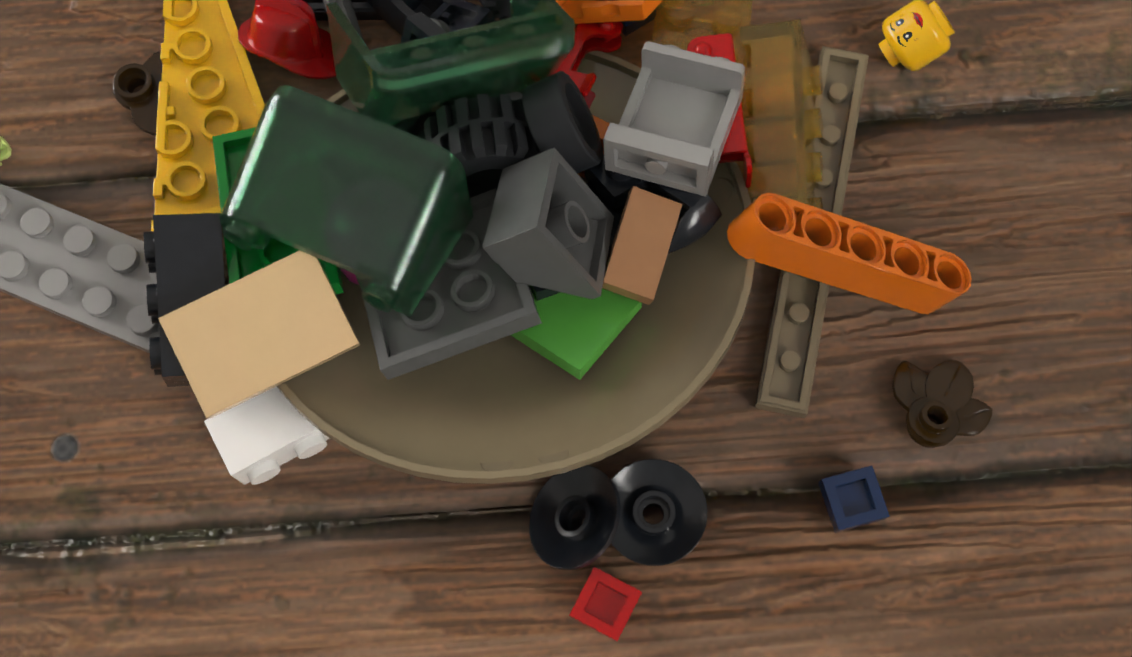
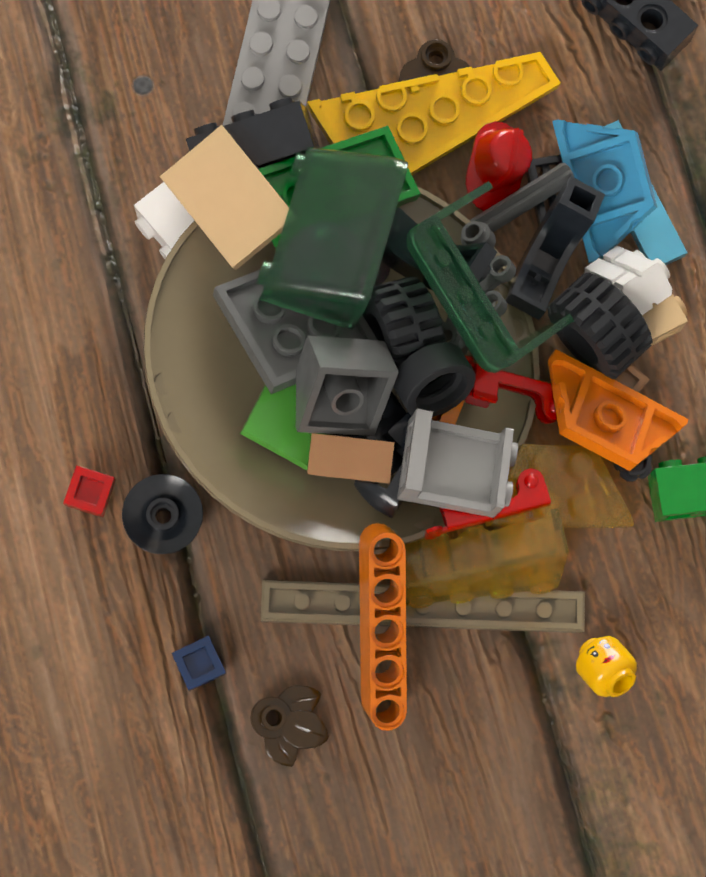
camera: 70 degrees right, 5 degrees up
black dish [529,465,621,570] -> none

